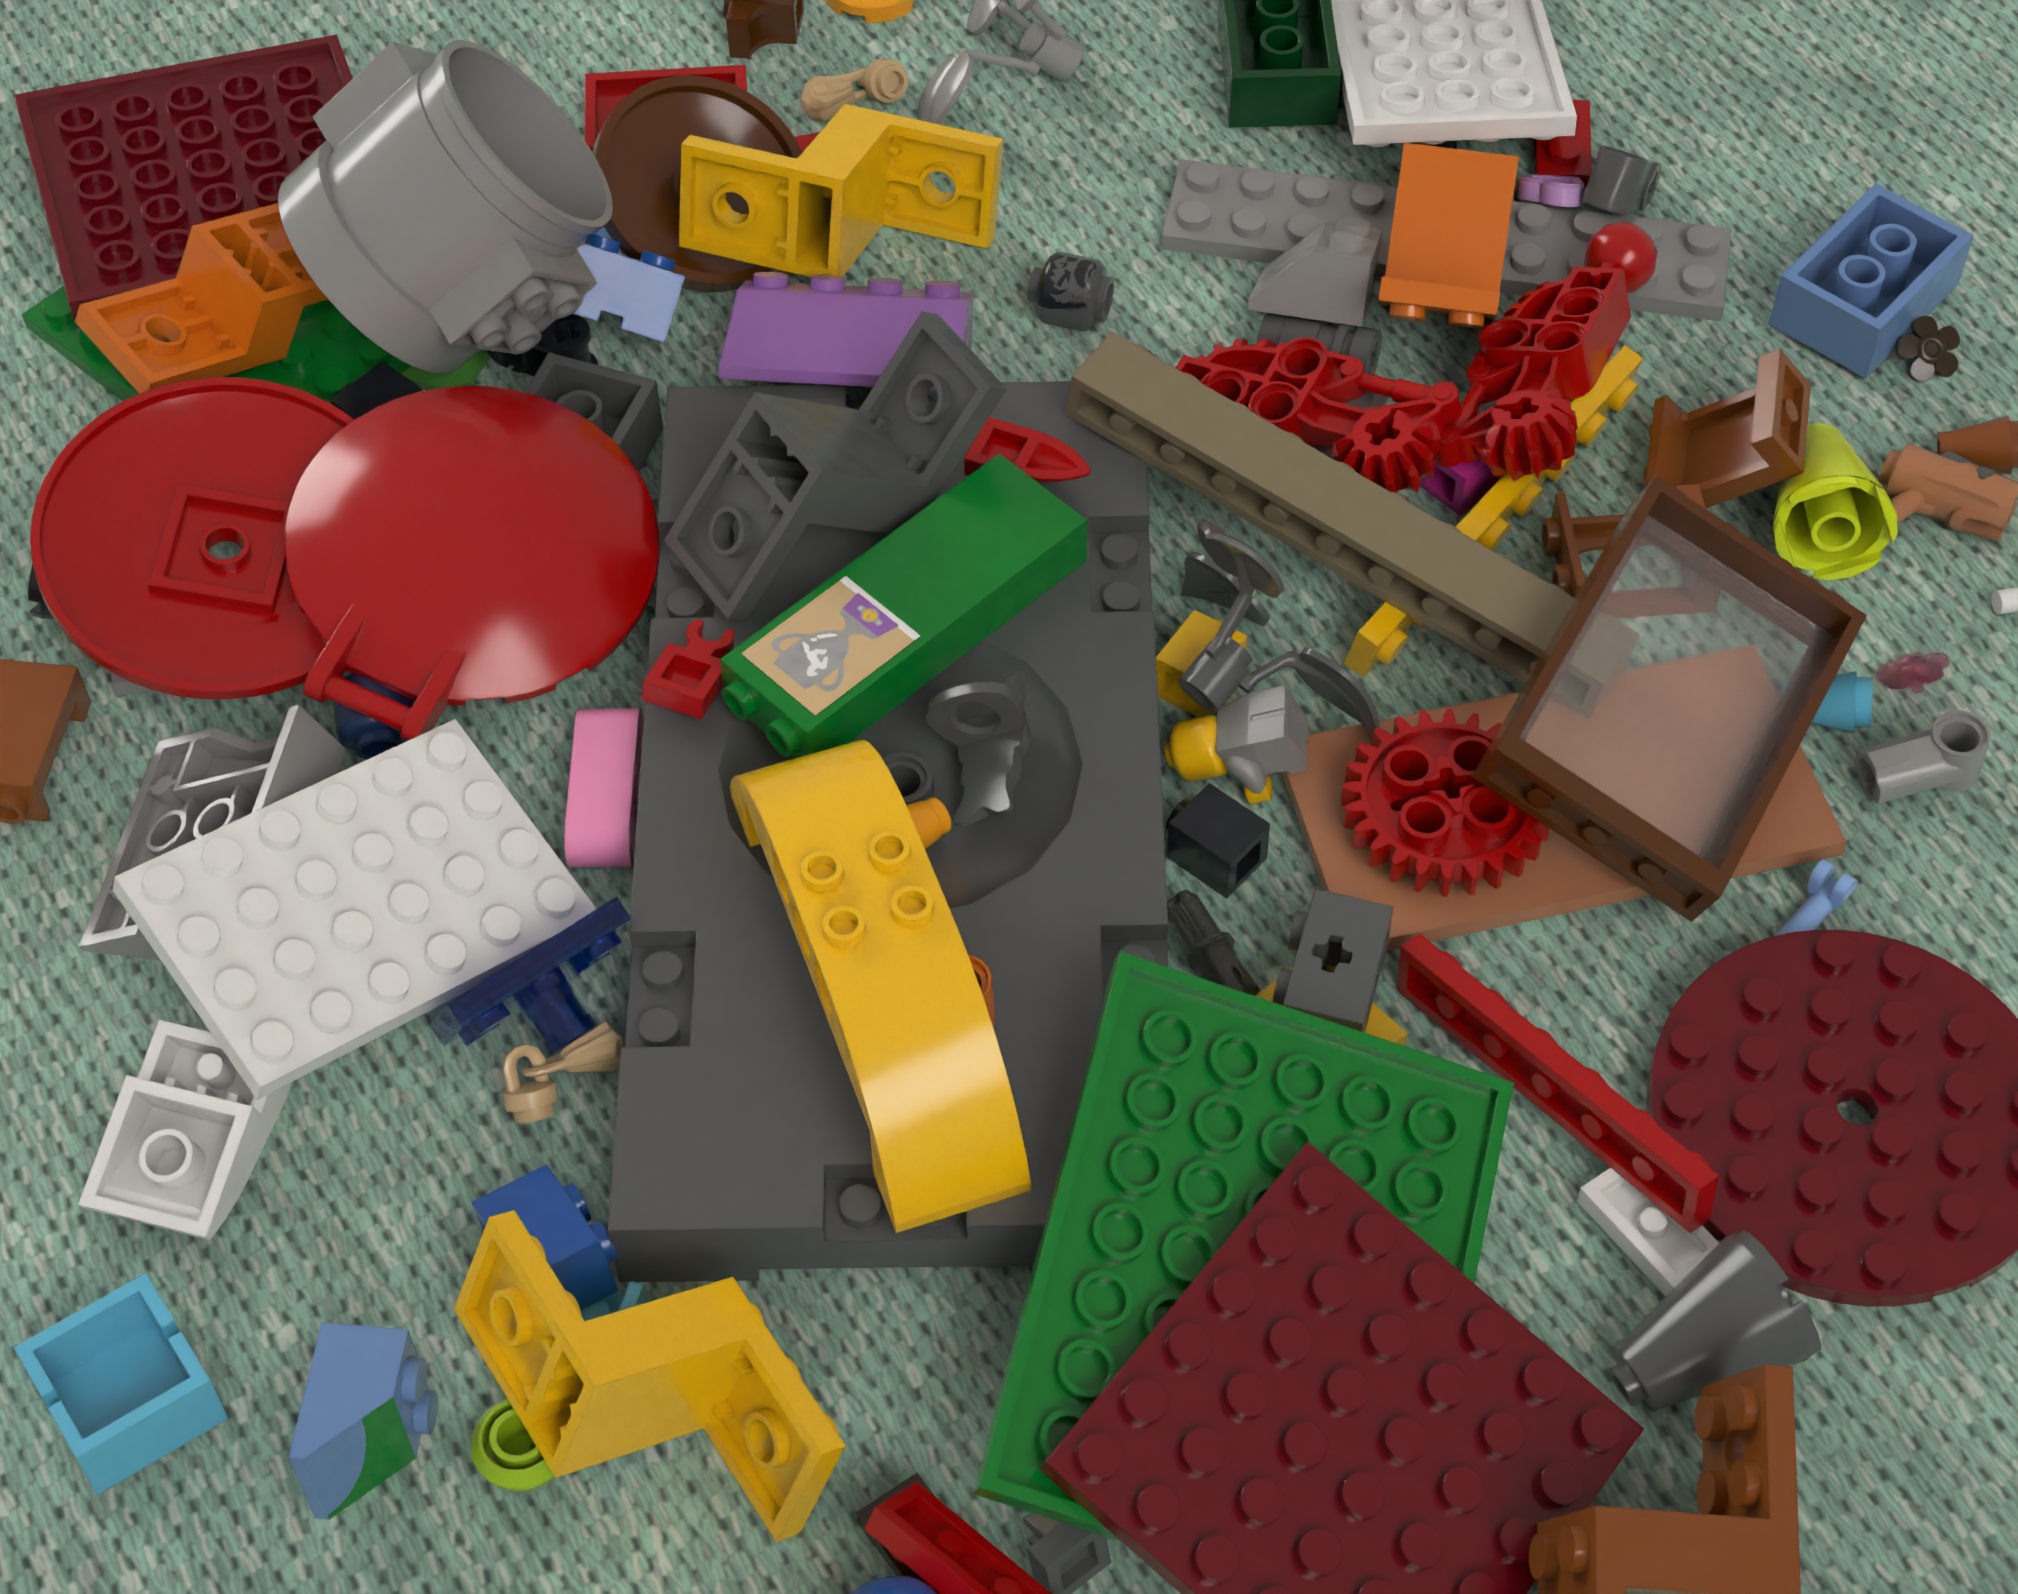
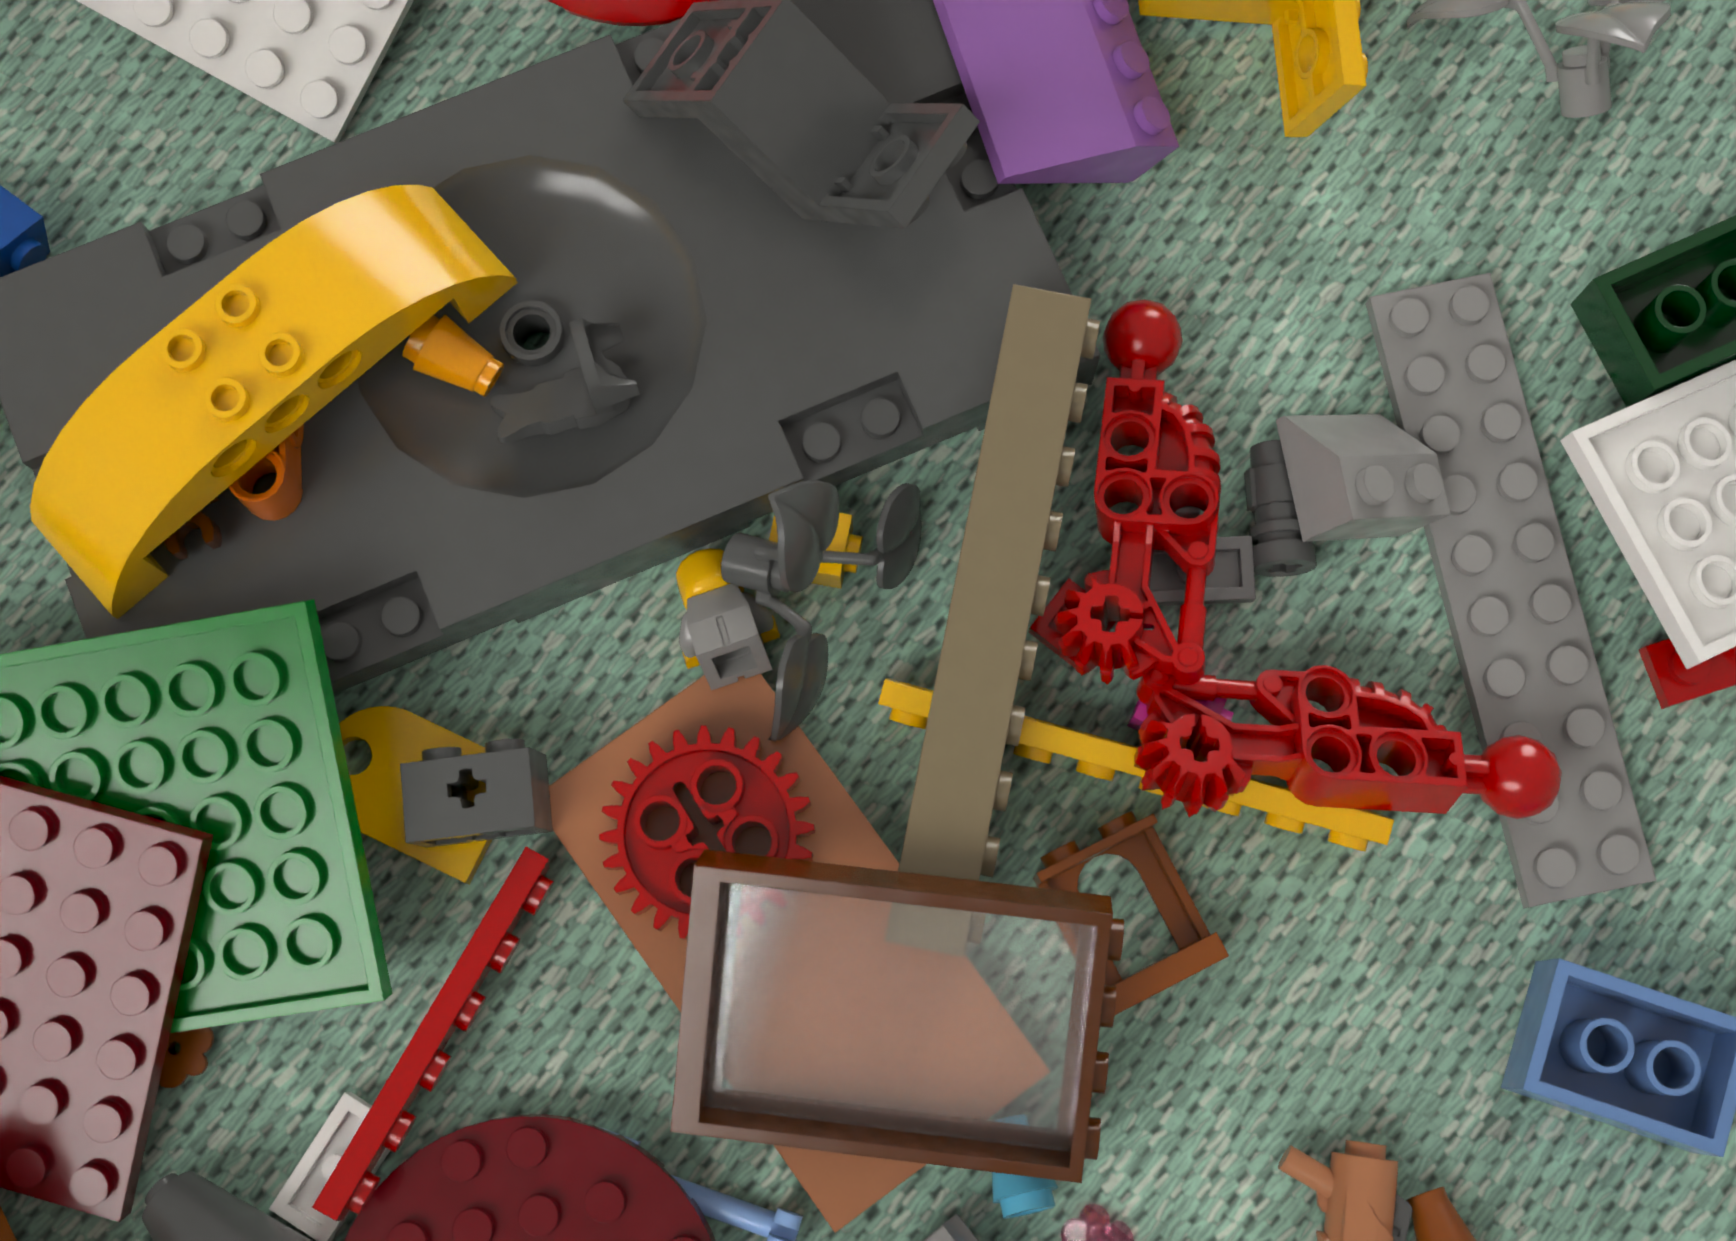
camera: 70 degrees right, 25 degrees up
clear blue plate [429,896,632,1054] -> none
tan piece [502,1021,625,1123] -> none
bright pink beam [564,708,644,868] -> none
red plate [642,619,735,719] -> none
green brick [720,453,1087,759] -> none
red plate [964,417,1091,482] -> none
dark grey head [1027,252,1114,331] -> none
black brick [1166,783,1270,899] -> none
clear smoke axle [1167,890,1261,996] -> none
orange bracket [1378,143,1519,330] -> none
lavender tile [1517,174,1585,207] -> none
dark grey piece [1582,145,1662,215] -> none
dark orange panel [1644,348,1811,508] -> none
neon yellow cone [1772,423,1898,580] -> none
dark brown plant [1895,316,1960,382] -> none

